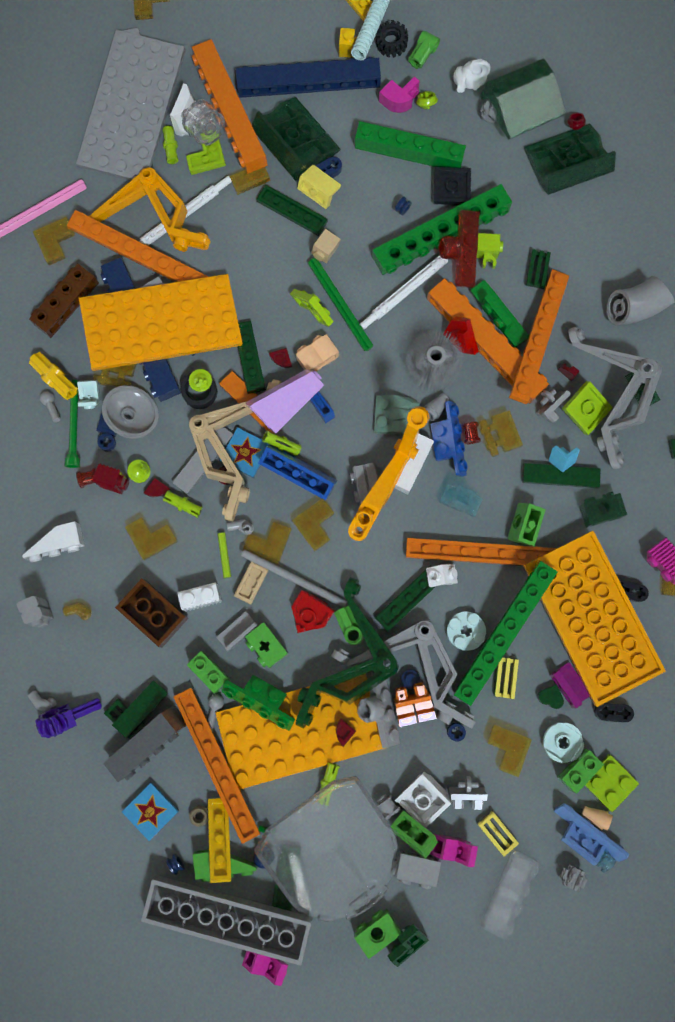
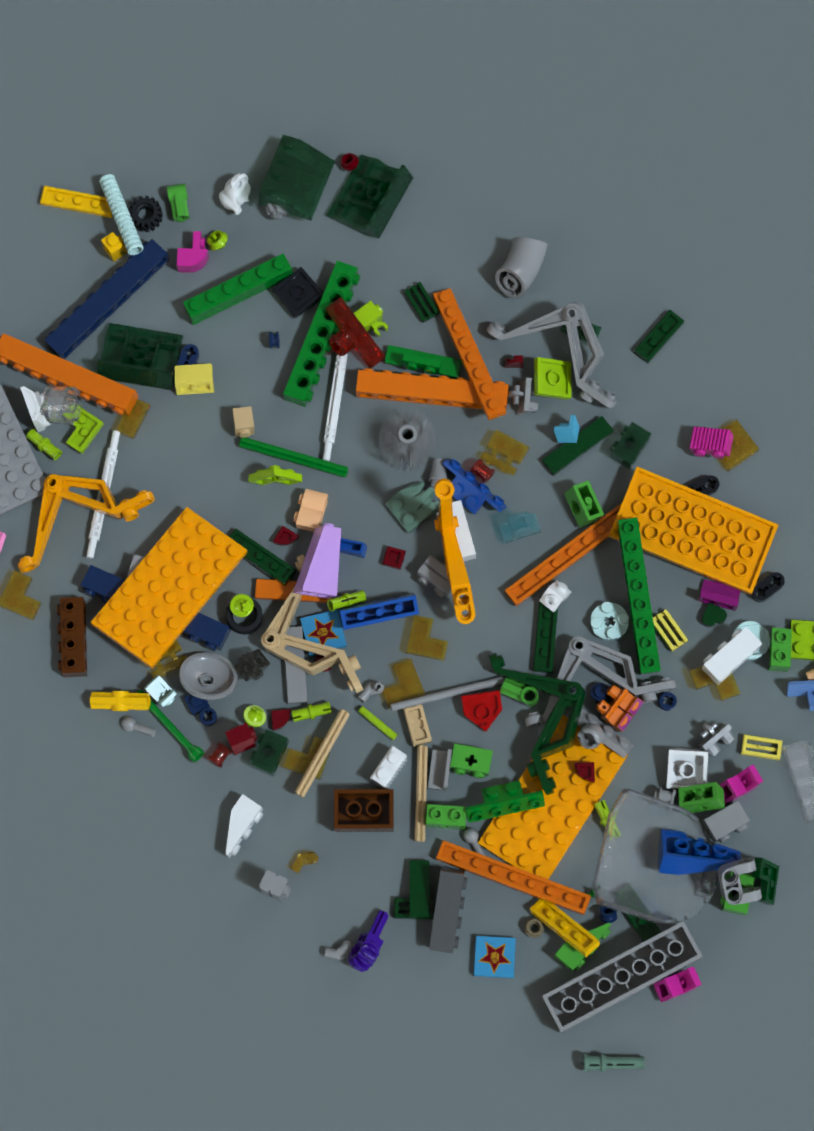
camera: 40 degrees left, 5 degrees down
orange plate [67,210,208,282] -> none
dark blue bush [166,854,185,875] -> none
dark green tile [256,184,328,236] -> none
red plate [443,317,479,355] -> none
none -> clear smoke brick [235,649,270,682]
none -> clear green brick [249,729,289,777]
none -> tan axle [295,709,349,797]
none -> dark red tile [382,546,406,570]
none -> tan axle [415,745,428,842]
none -> sand green pin [583,1054,645,1072]
none -> blue wedge [658,829,741,875]
none -> white brick [702,627,762,686]
none -> light grey piece [718,858,762,905]

